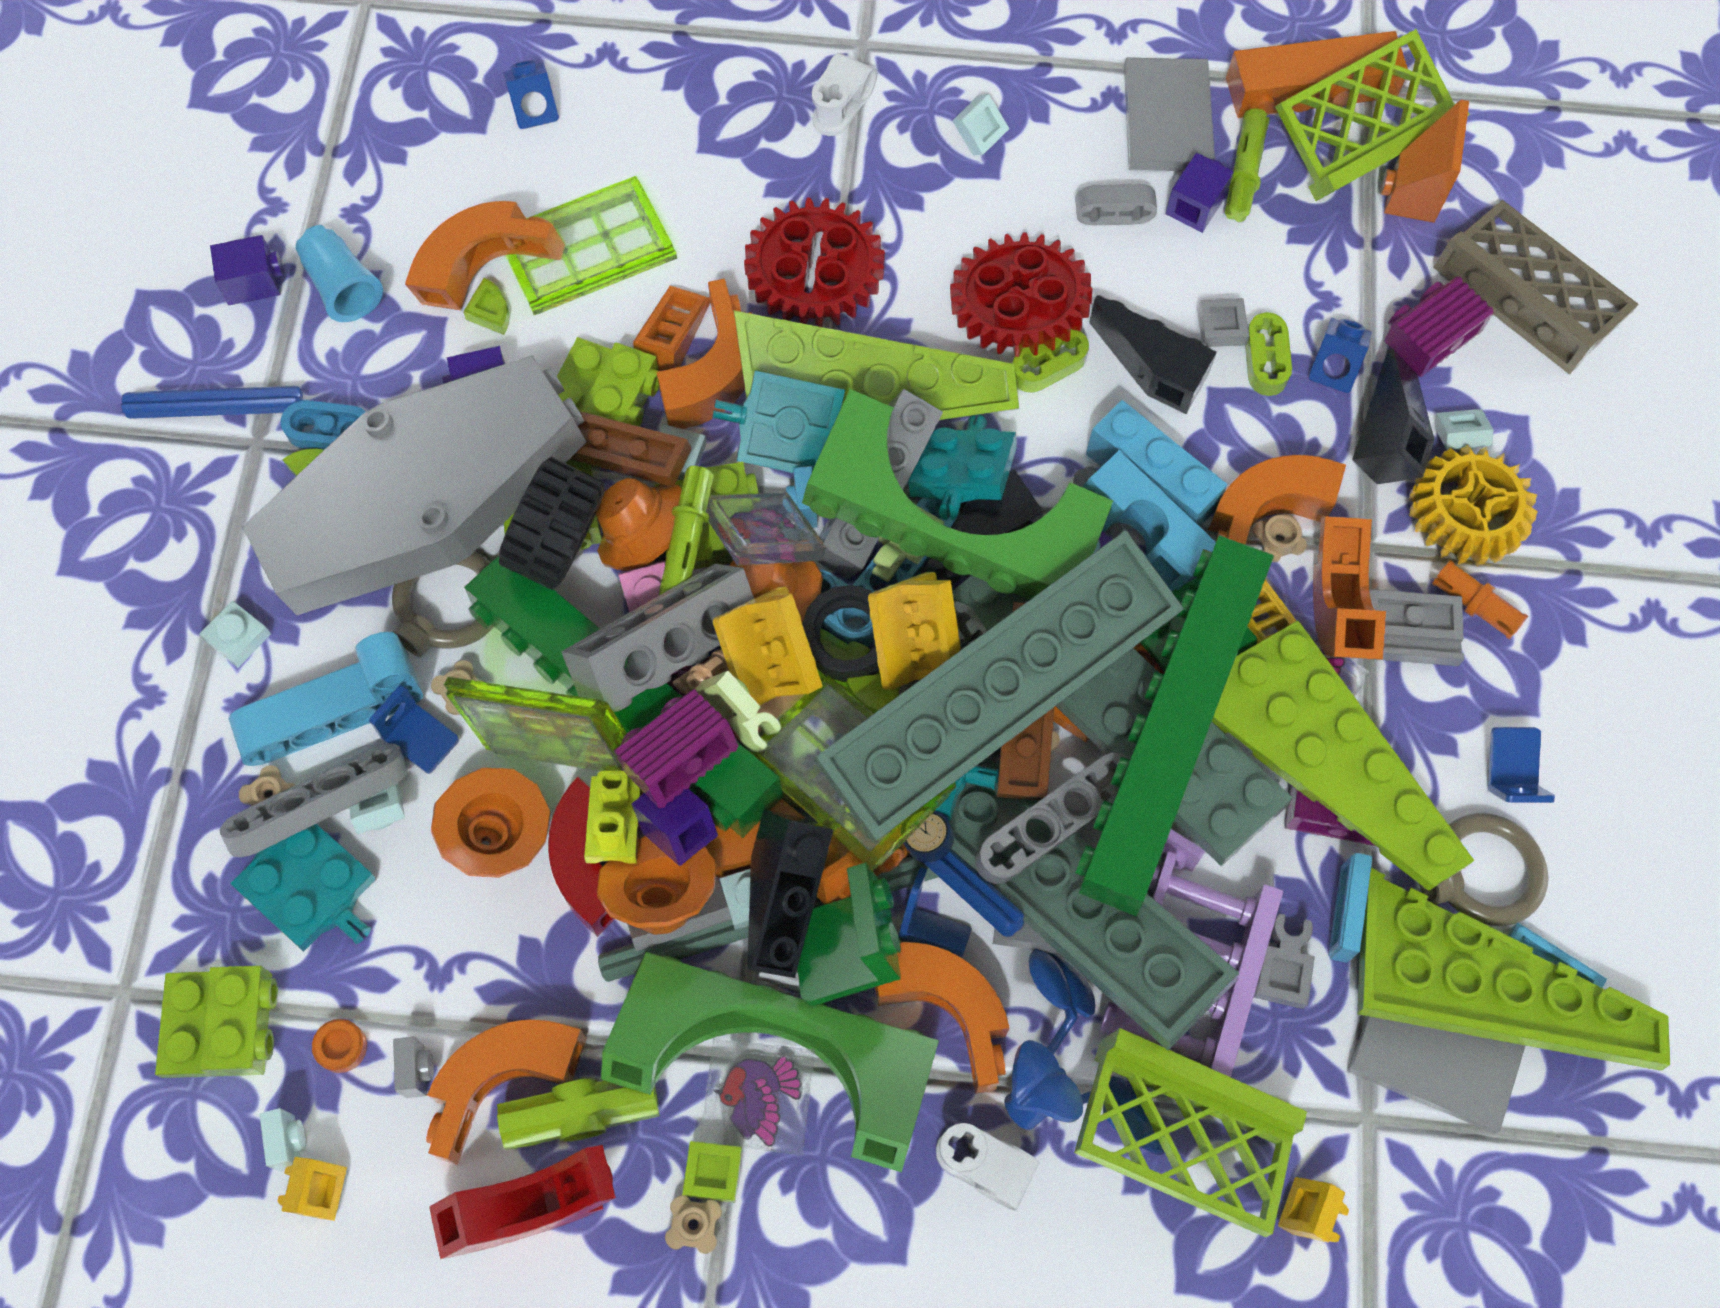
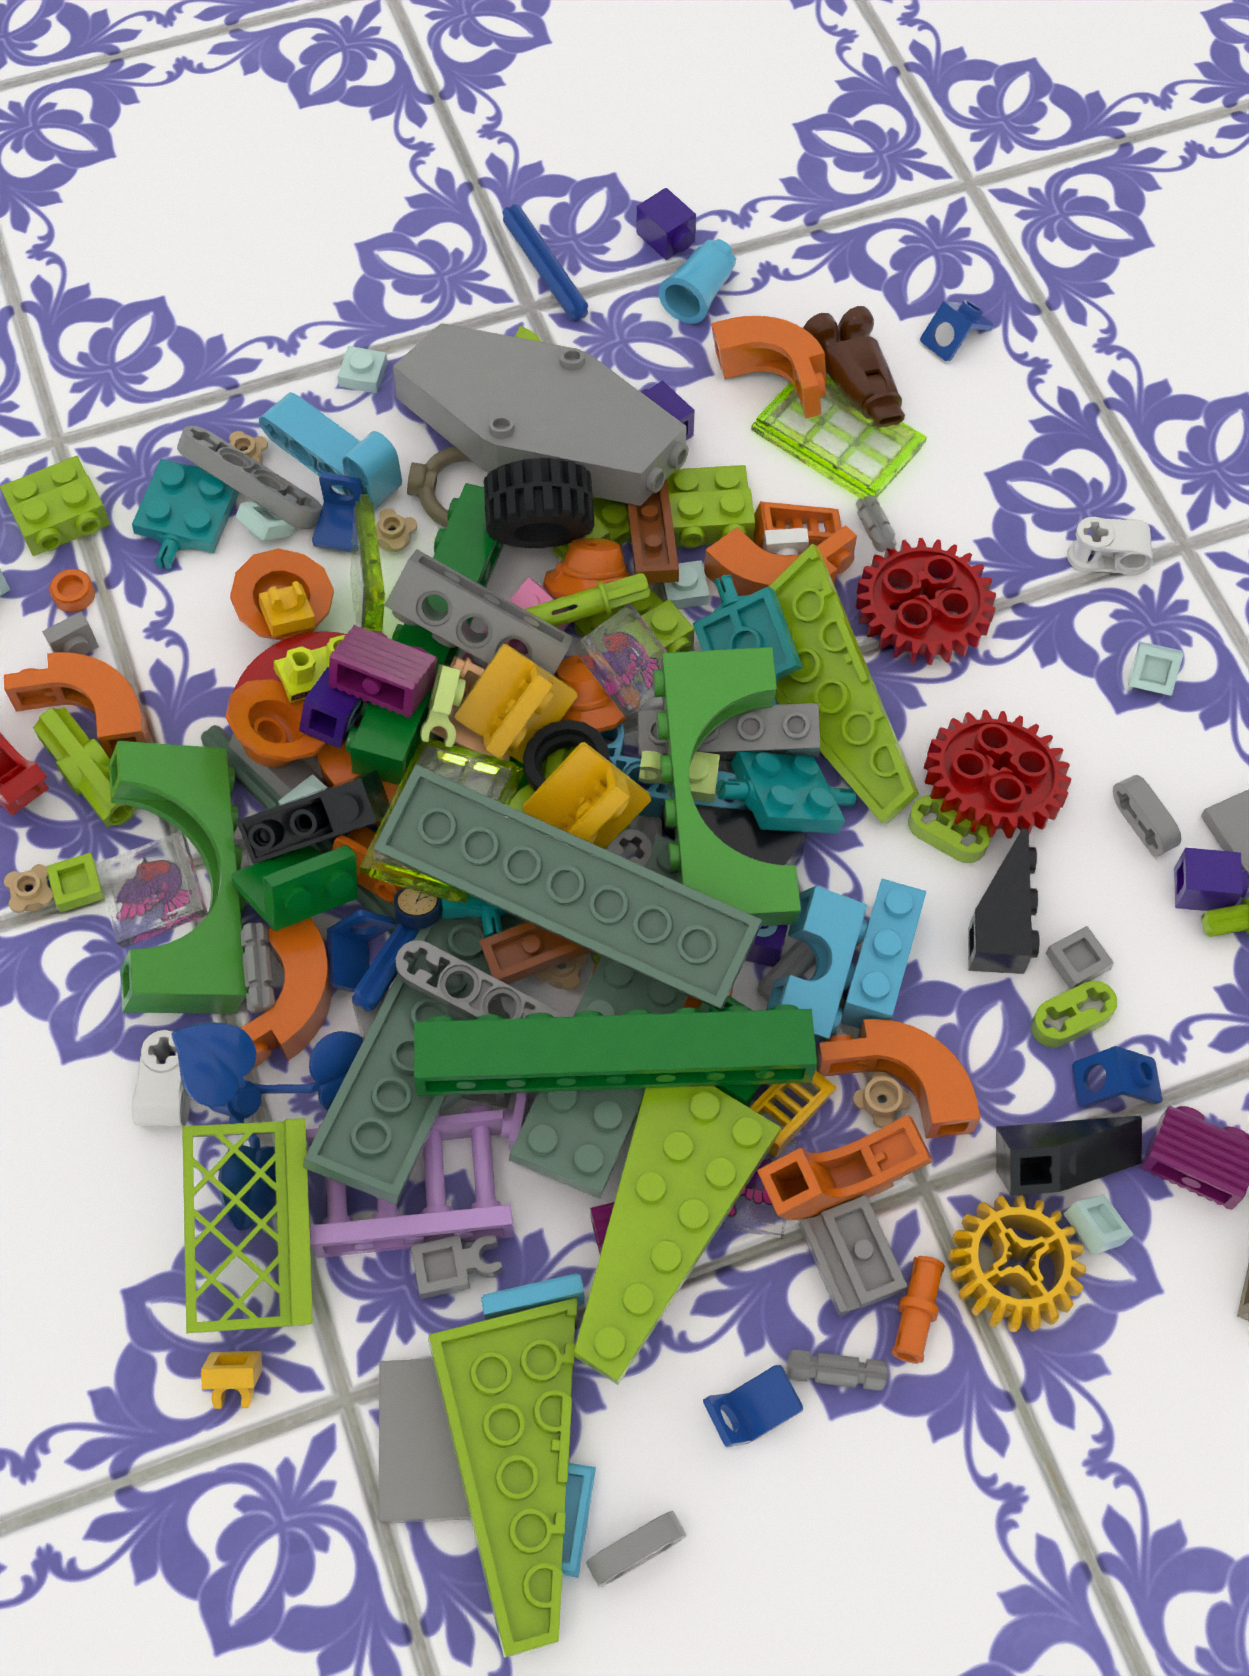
camera: 65 degrees right, 5 degrees down
dark azure plate [281,400,366,450] -> none
lime tile [463,278,509,335] -> none
dark tan piece [1419,813,1549,926] -> none
none -> light grey axle [240,923,275,1013]
none -> yellow tile [259,581,315,637]
none -> light grey beam [586,1511,687,1587]
none -> white plate [763,528,809,556]
none -> light grey axle [786,1349,888,1391]
none -> reddish brown piece [803,306,905,428]
none -> light grey axle [855,495,897,552]

